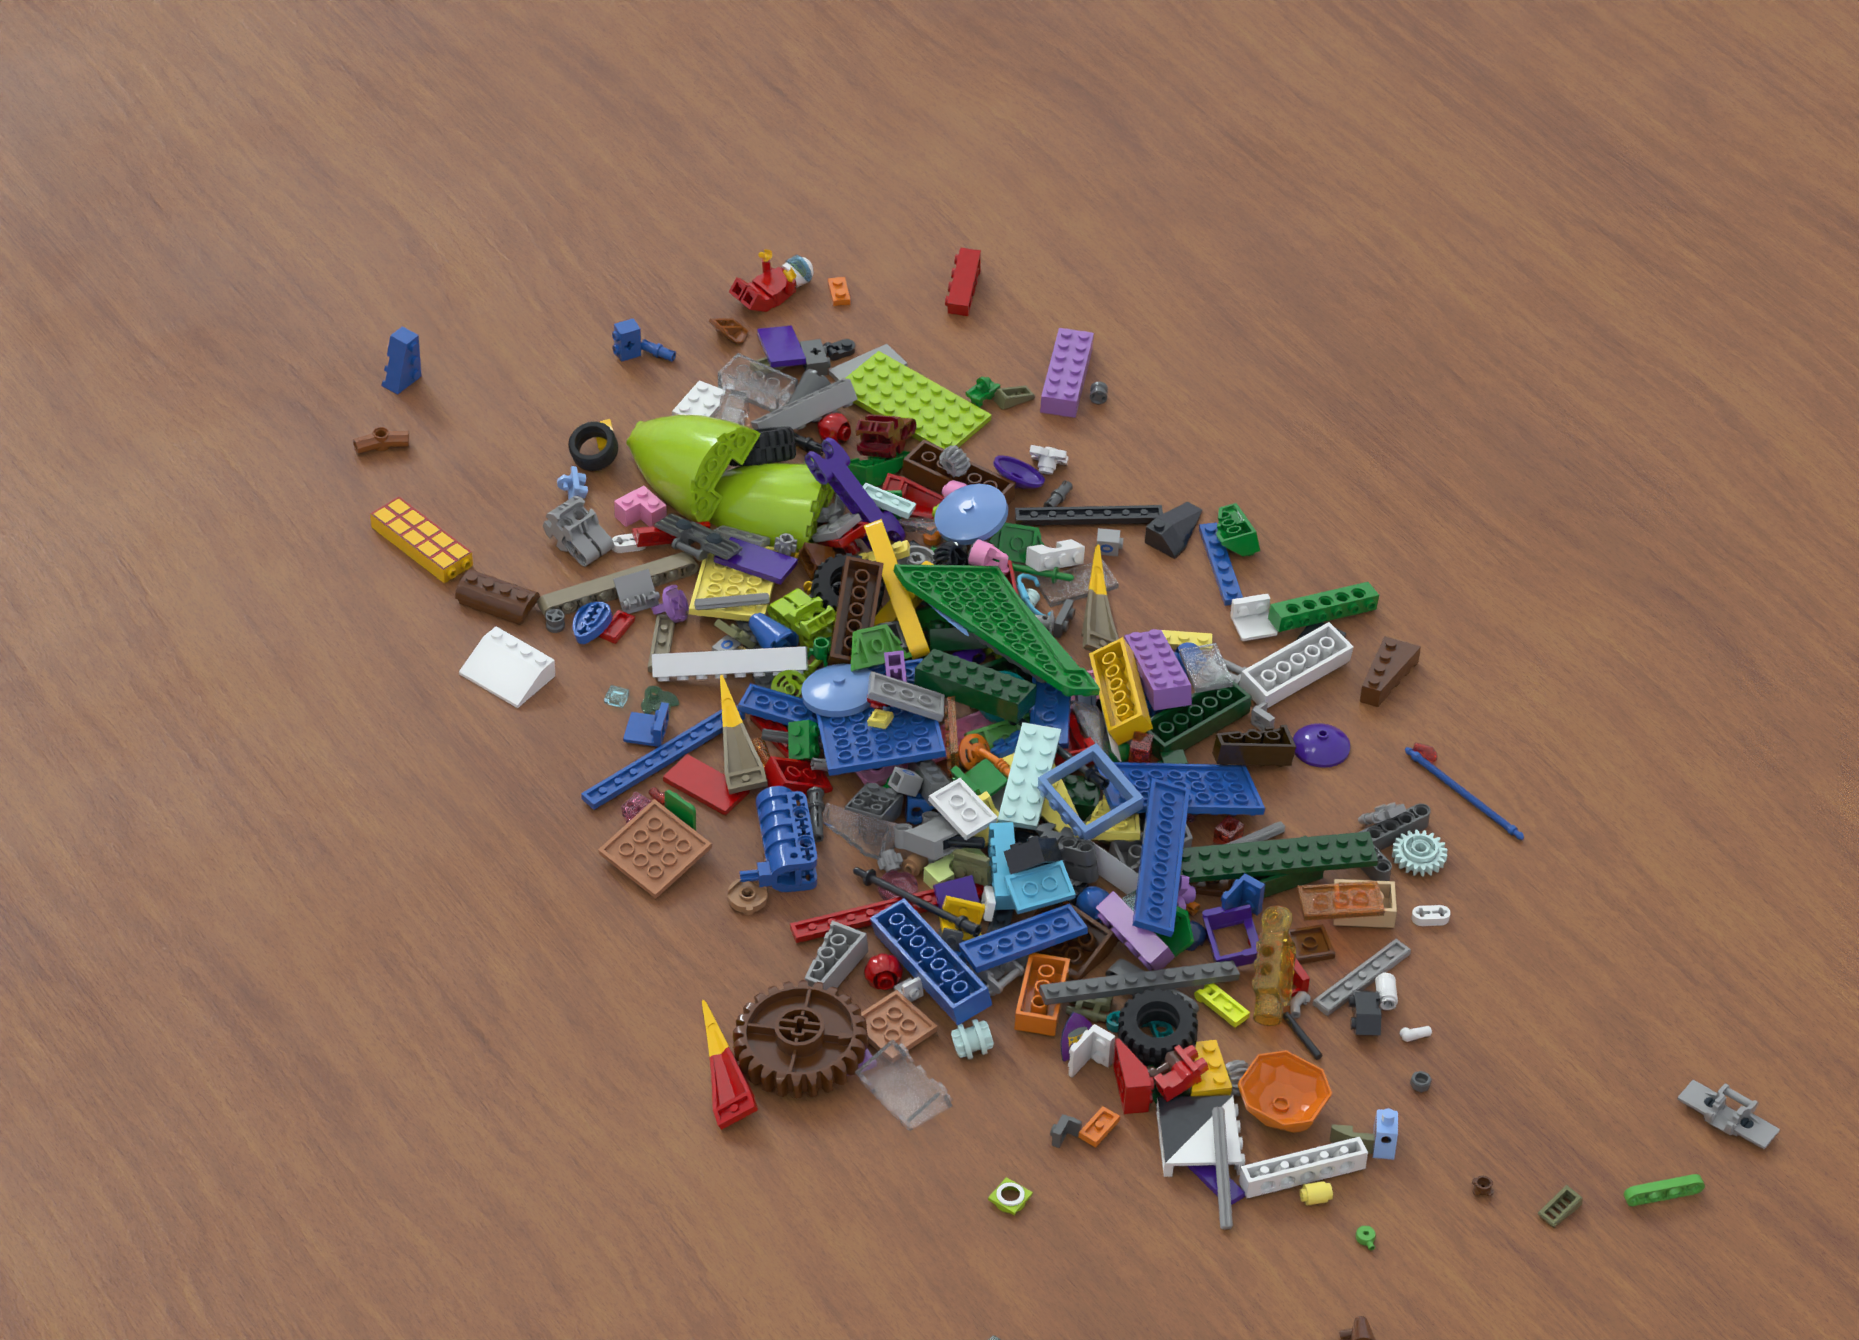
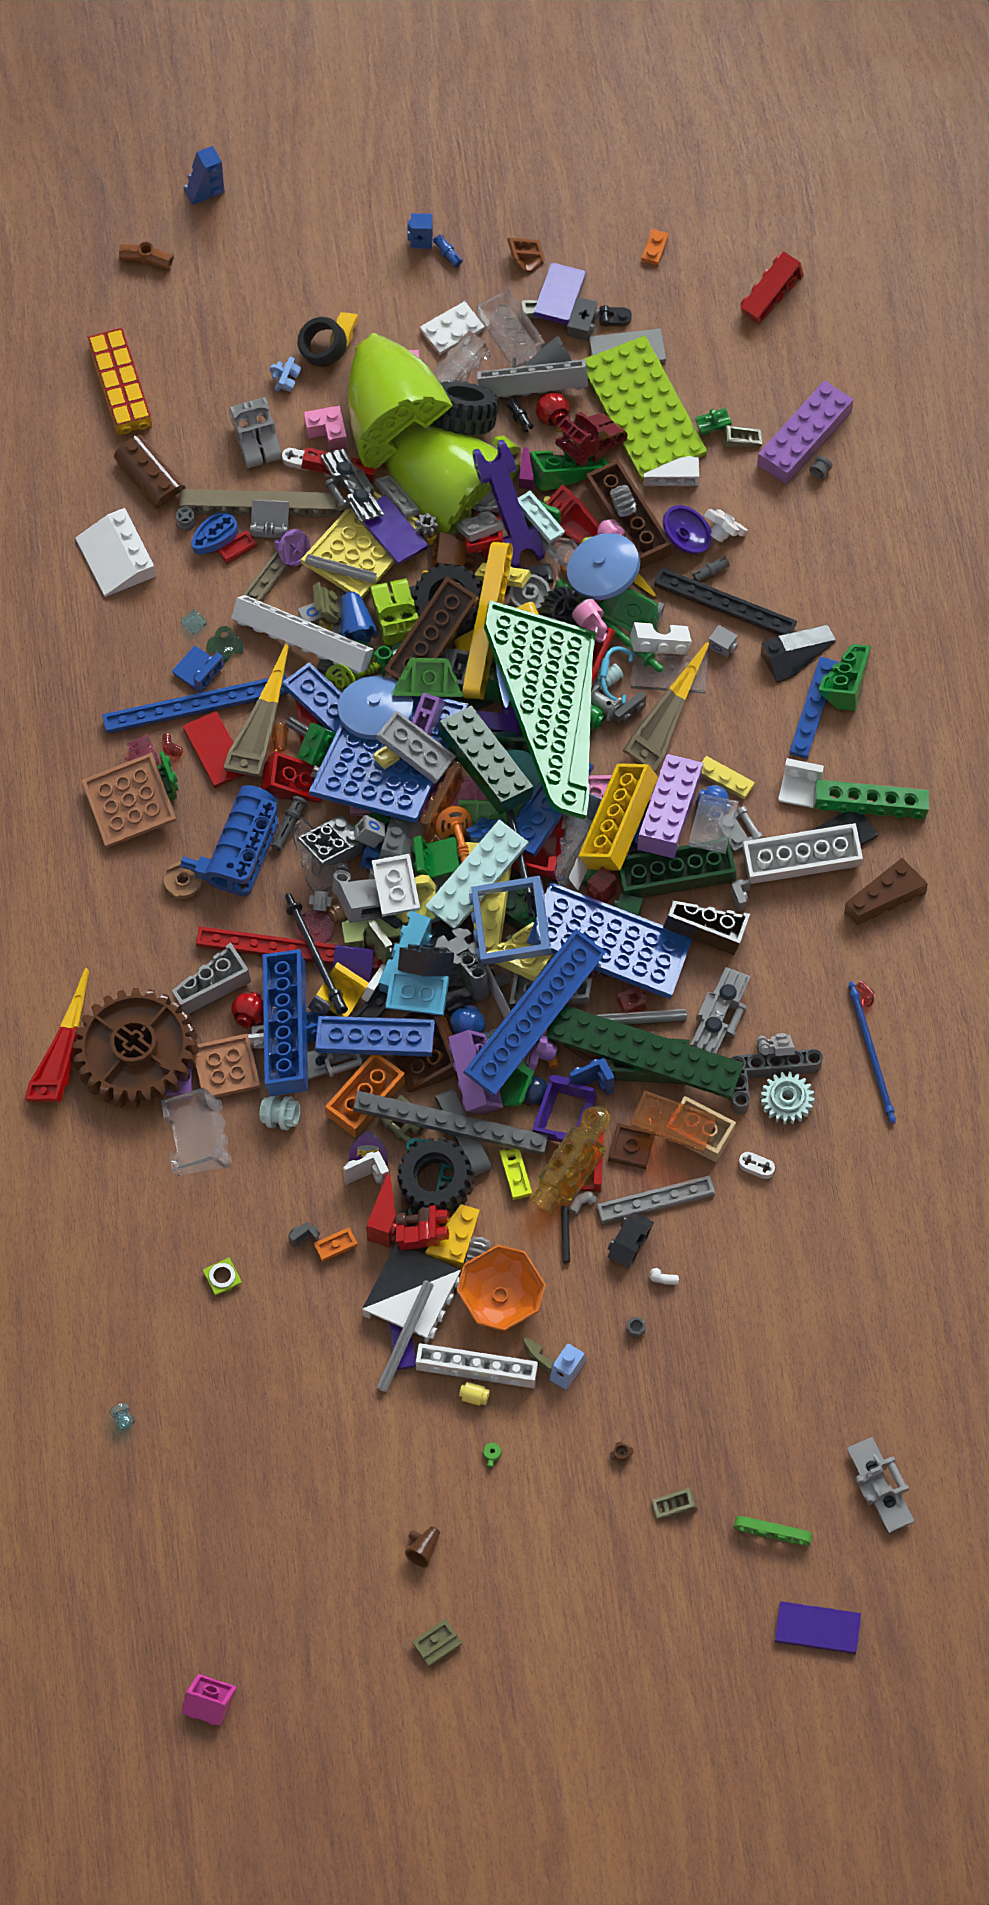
camera: 30 degrees right, 20 degrees up
red piece [729,249,814,312] -> none
dark purple dish [1293,723,1350,768] -> none
white head [1375,973,1398,1010] -> none
none -> white slope [643,456,699,486]
none -> light grey piece [691,967,751,1054]
none -> dark purple tile [775,1601,861,1654]

